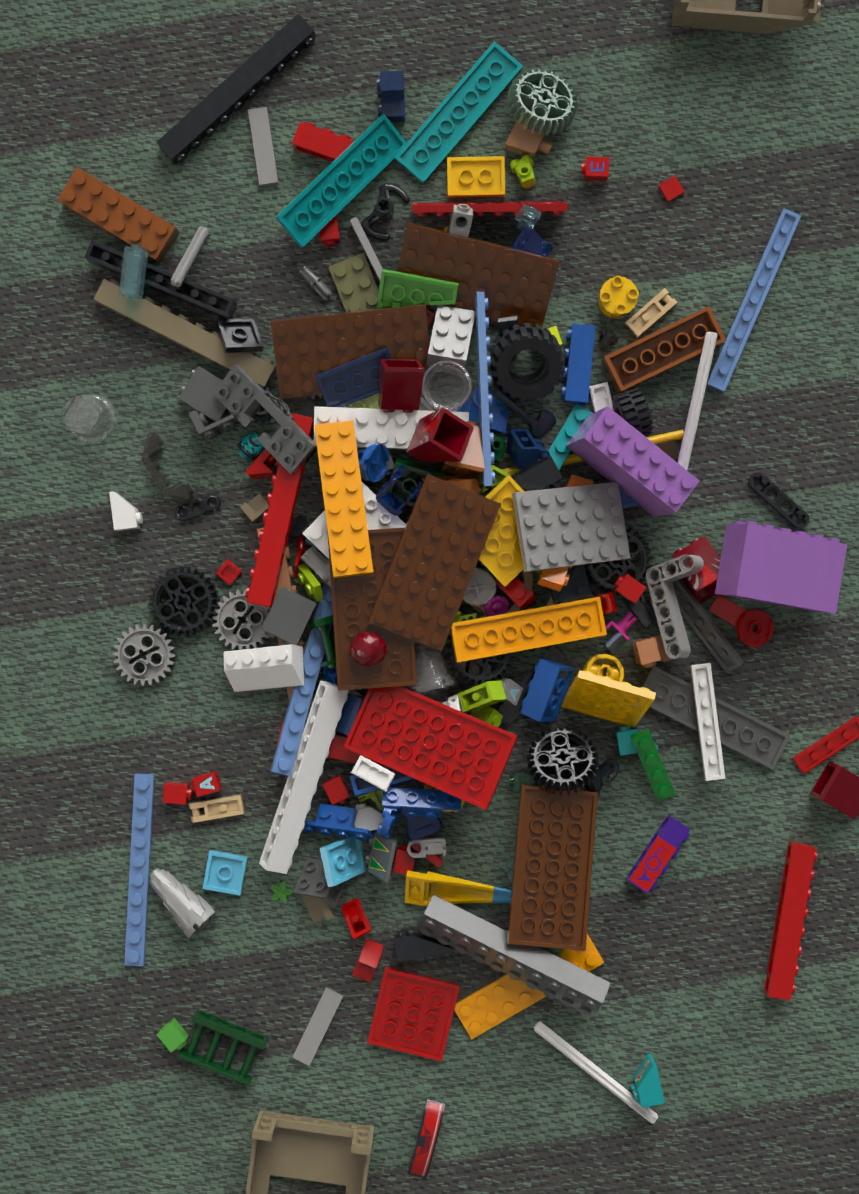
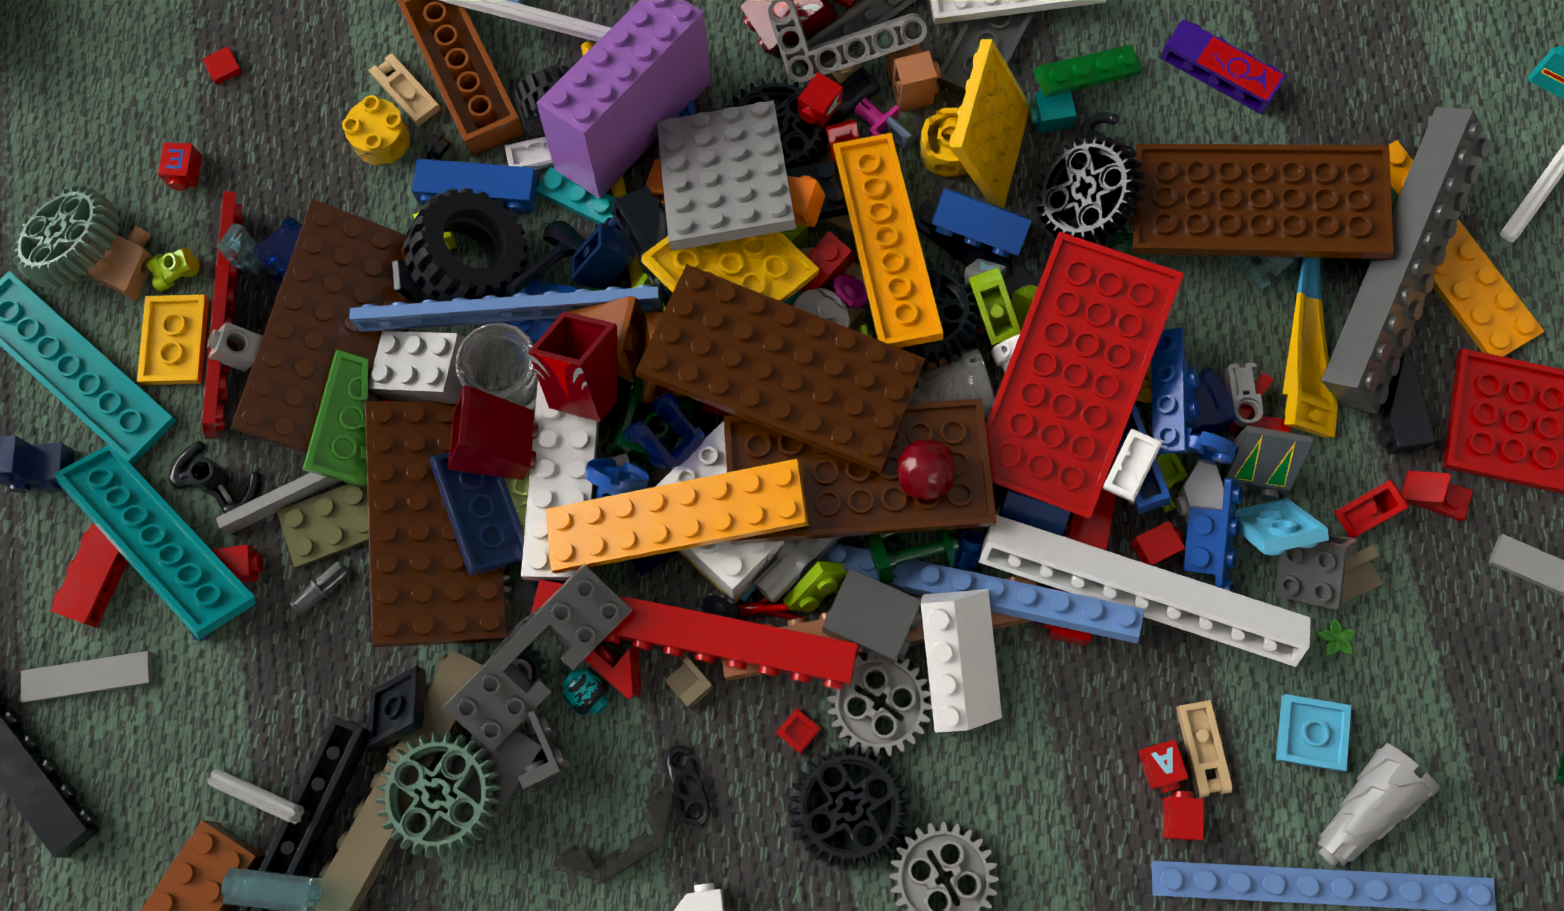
camera: 90 degrees left, 15 degrees down
none -> sand green gear [375,732,503,858]

